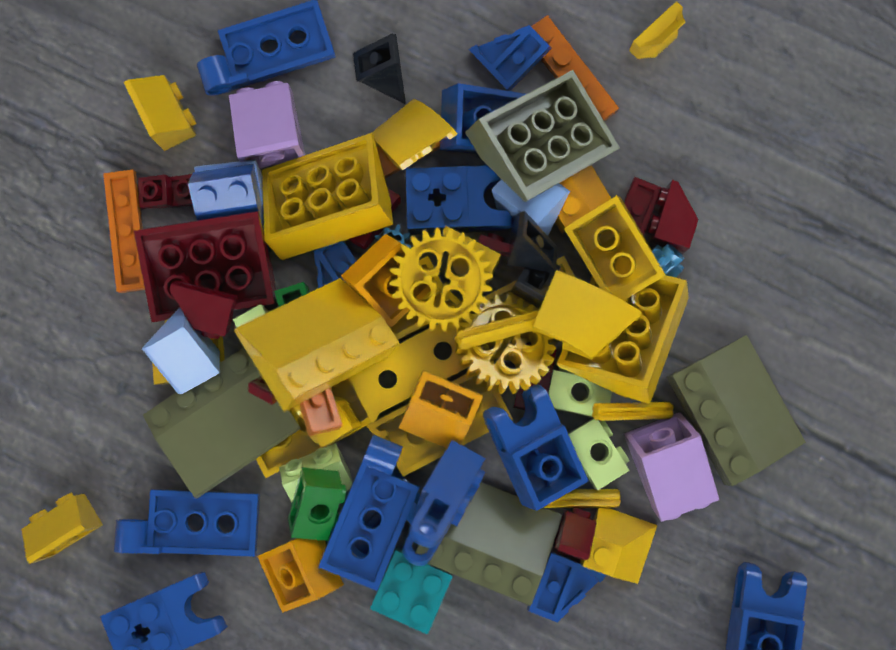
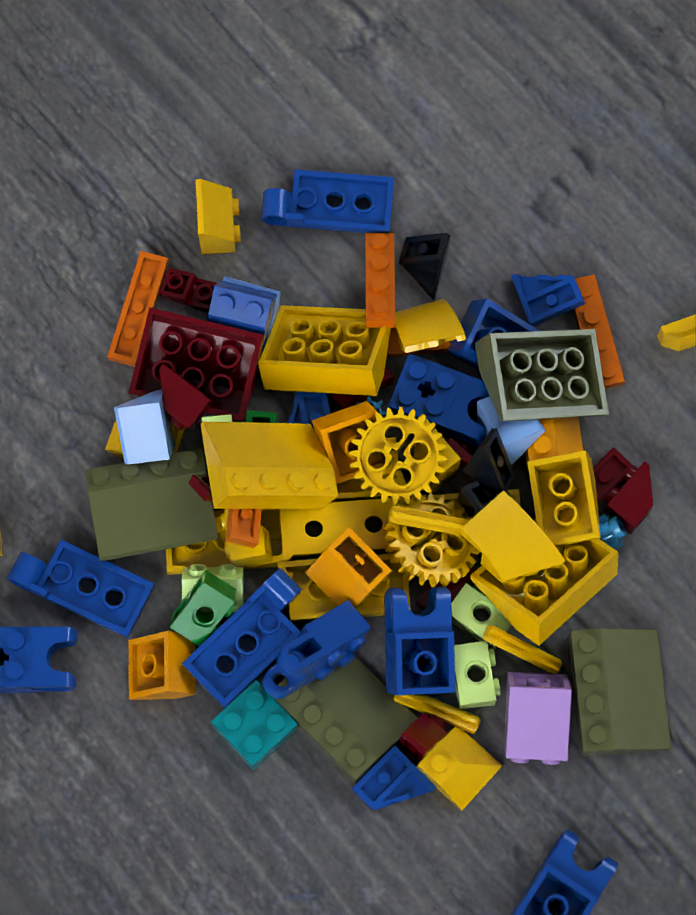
camera: 20 degrees right, 10 degrees down
lavender slope [229,81,305,169] -> none
none -> orange plate [365,233,395,328]

